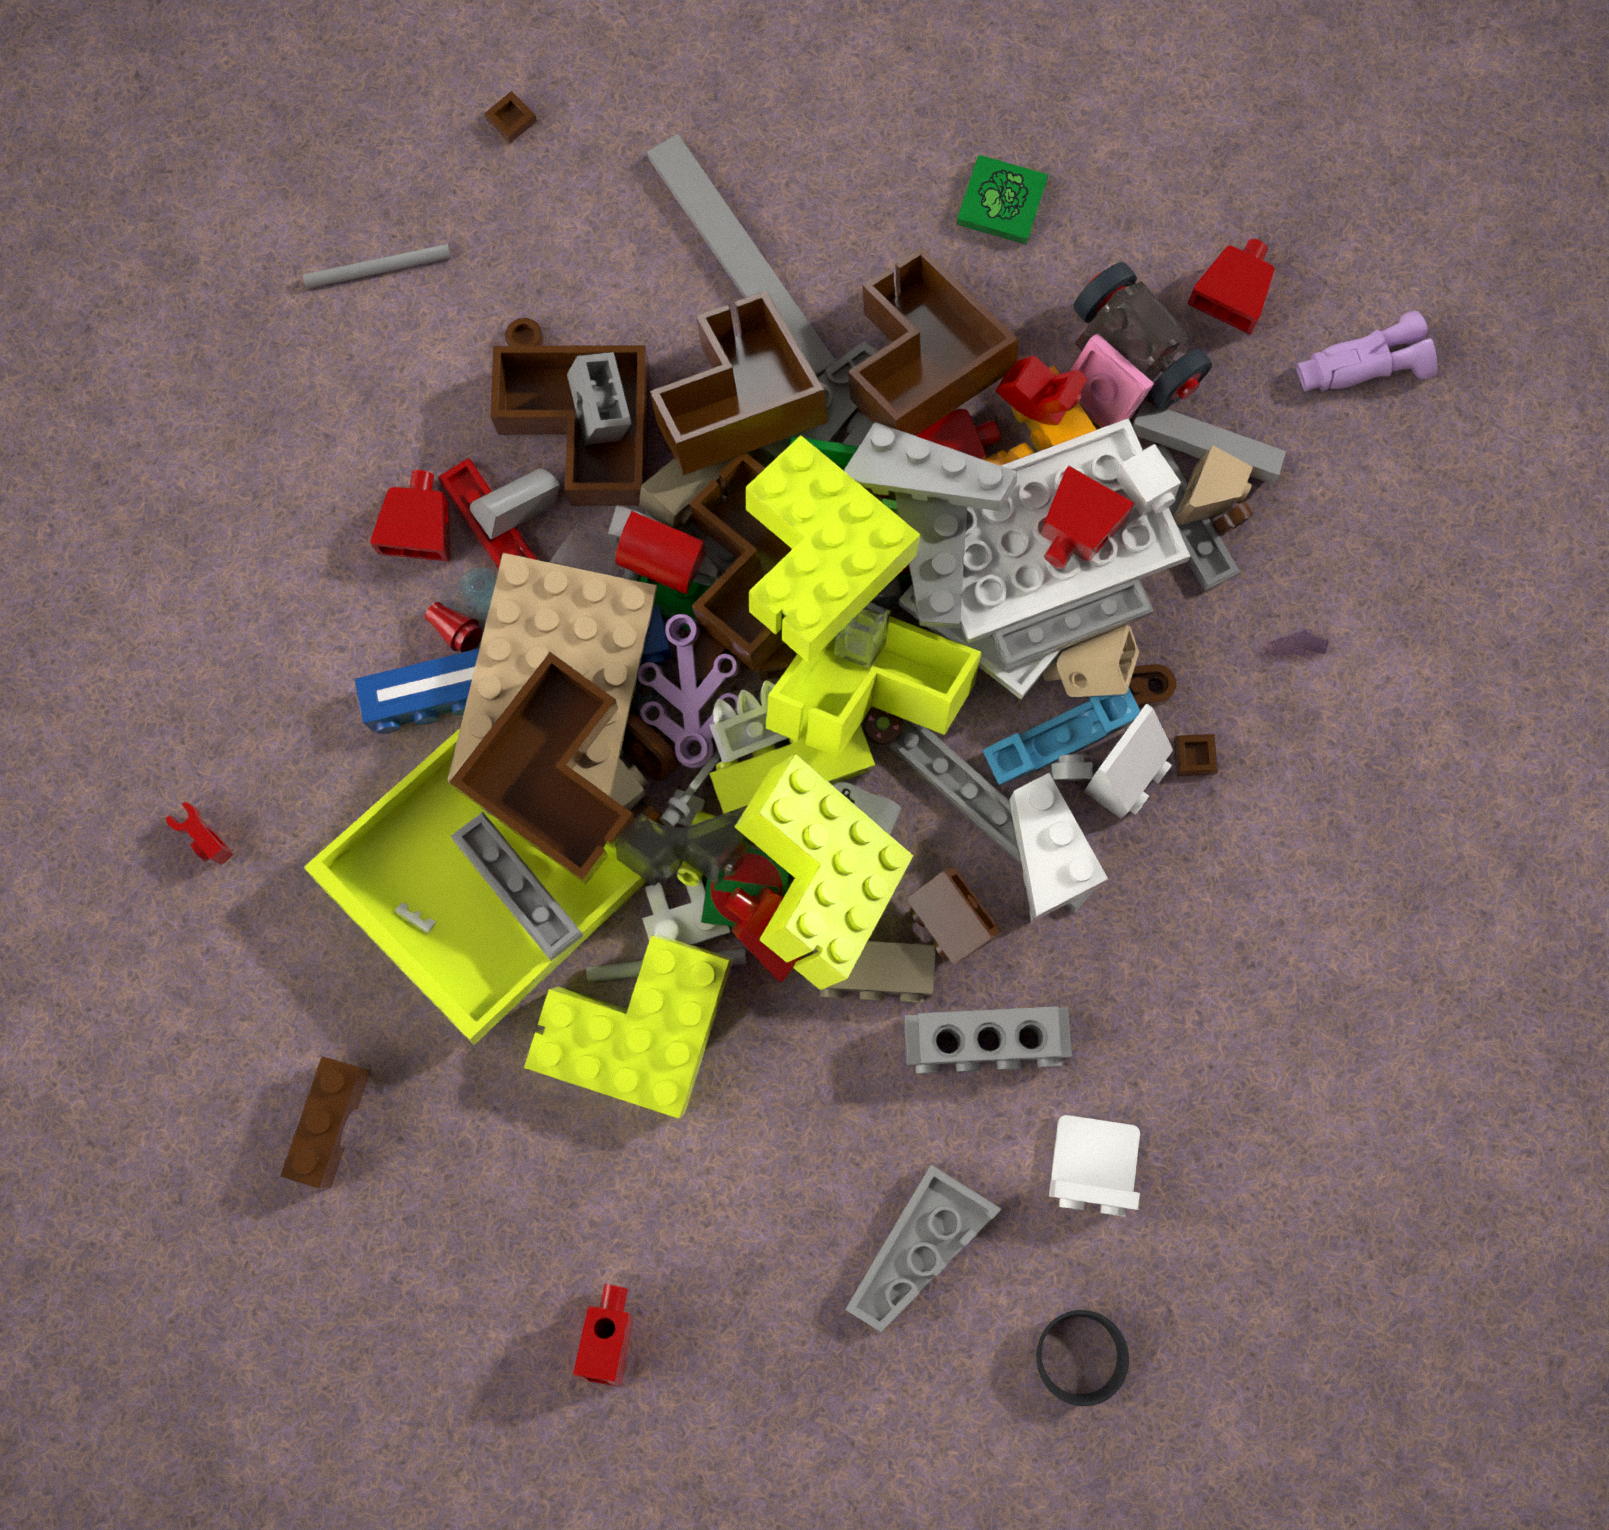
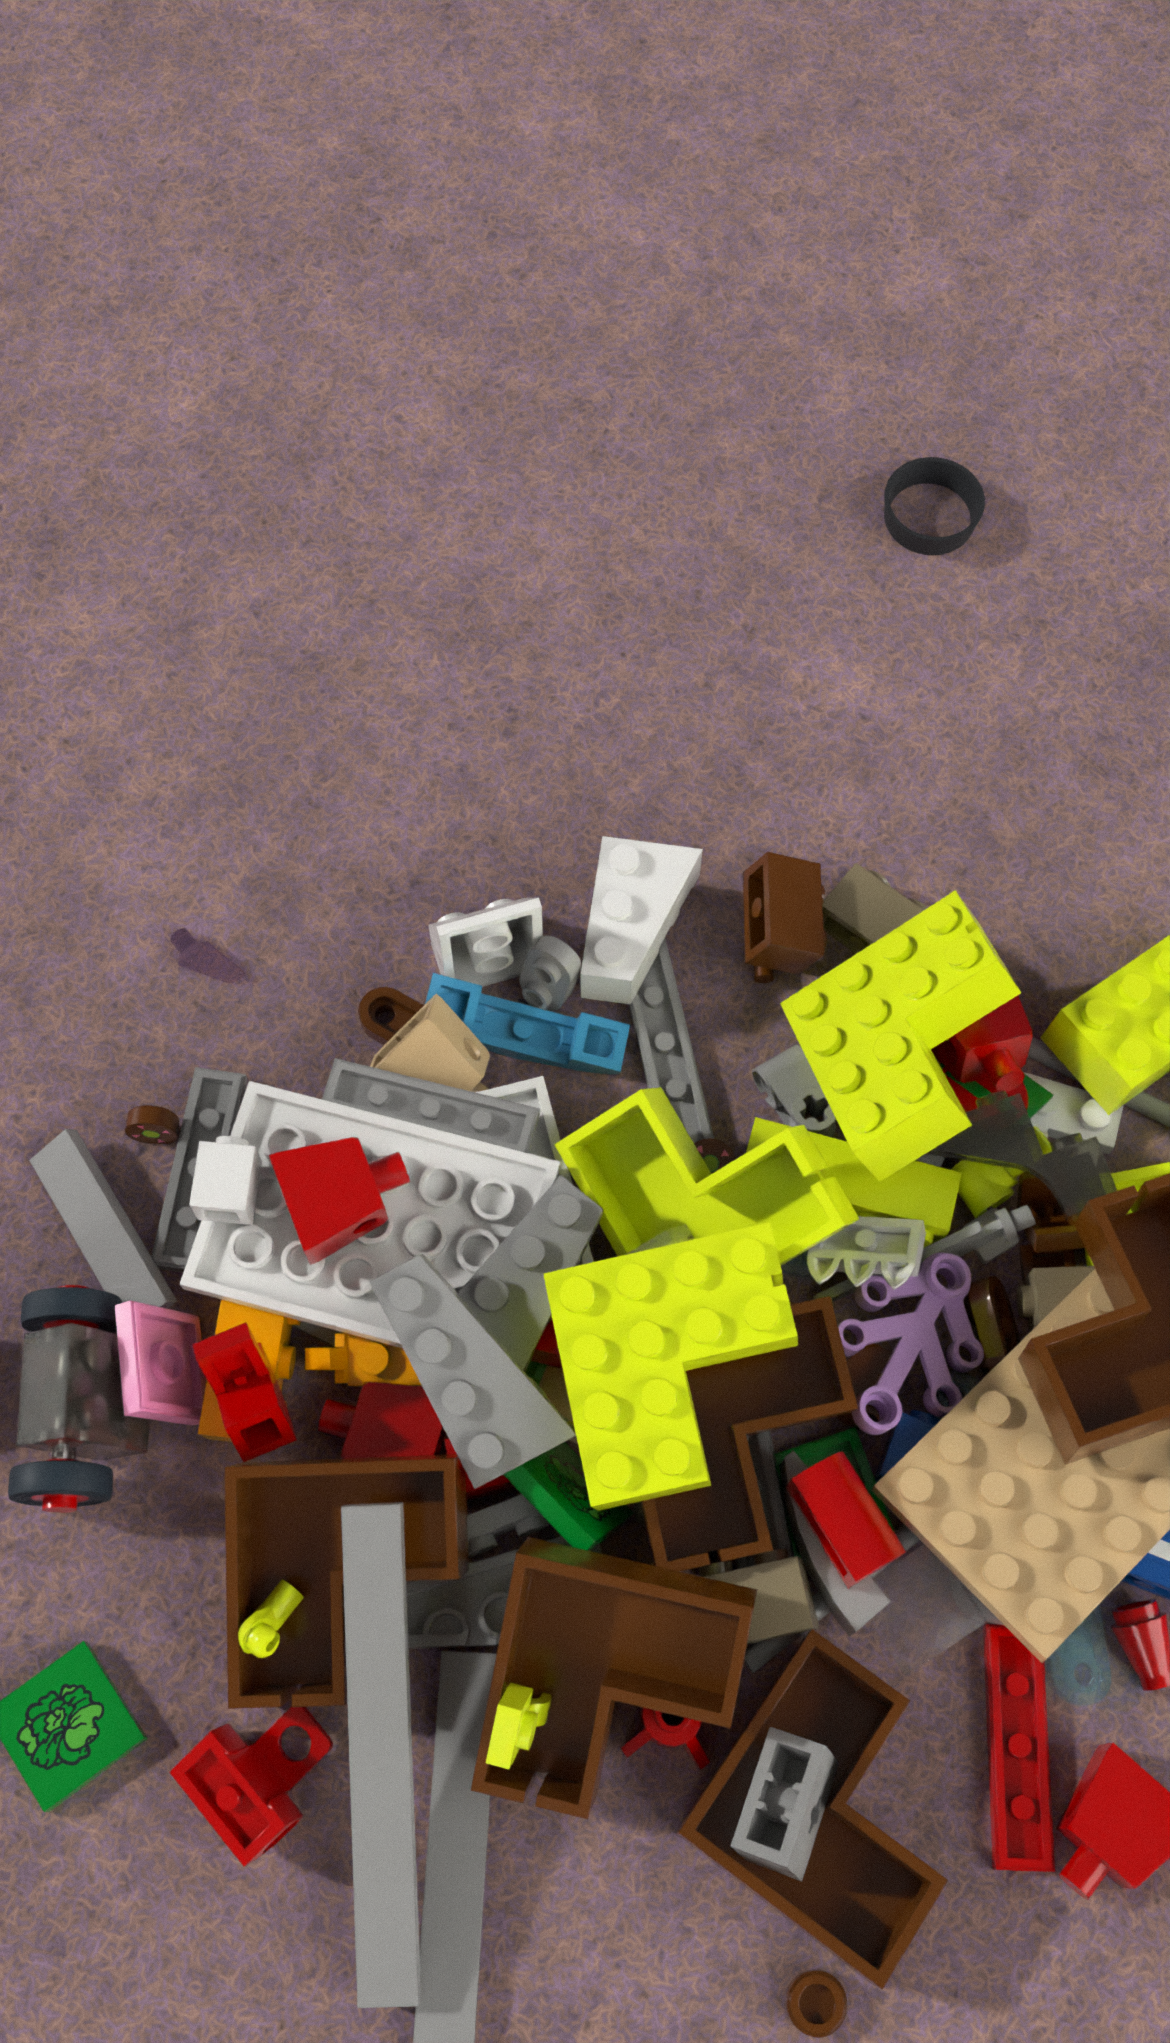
camera: 150 degrees left, 10 degrees down
light grey brick [470,468,560,539] -> none
light grey wing [845,1165,1002,1332] -> none
light grey brick [904,1006,1072,1074] -> none
white bracket [1049,1115,1140,1217] -> none
tan slope [1173,445,1253,525] -> none
reddish brown tile [1174,734,1218,776] -> none
none -> red piece [169,1706,333,1867]
none -> neon yellow arm [238,1579,304,1658]
none -> light grey tile [341,1502,421,2008]
none -> neon yellow plate [486,1682,551,1770]

